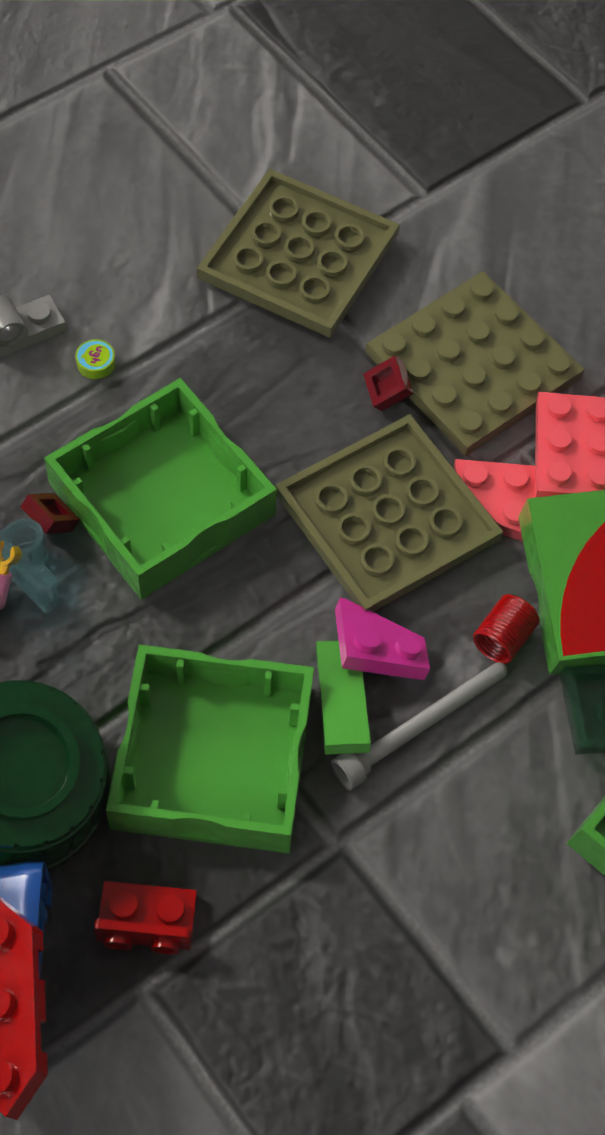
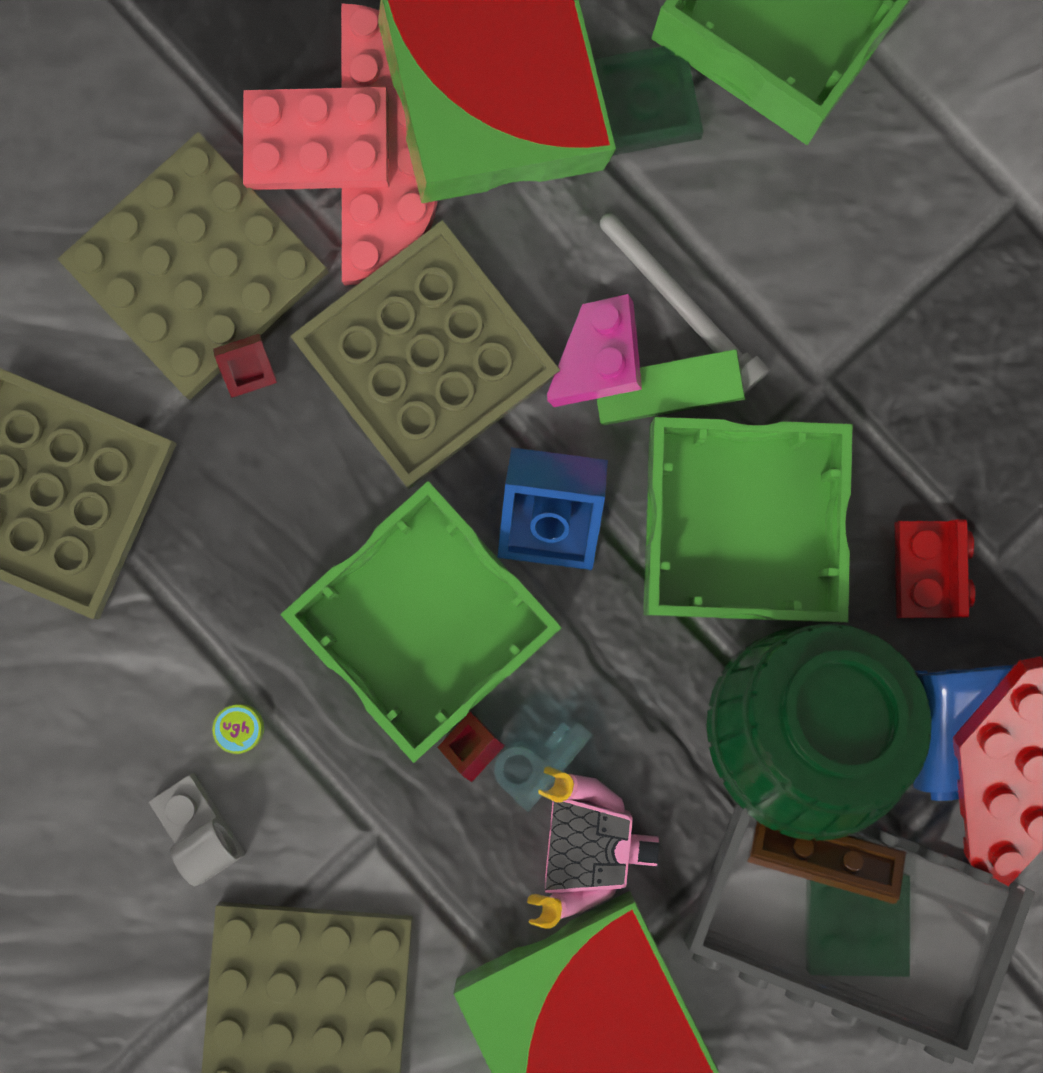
camera: 90 degrees left, 25 degrees up
red piece [472,594,540,664] -> none
none -> blue slope [497,447,608,570]

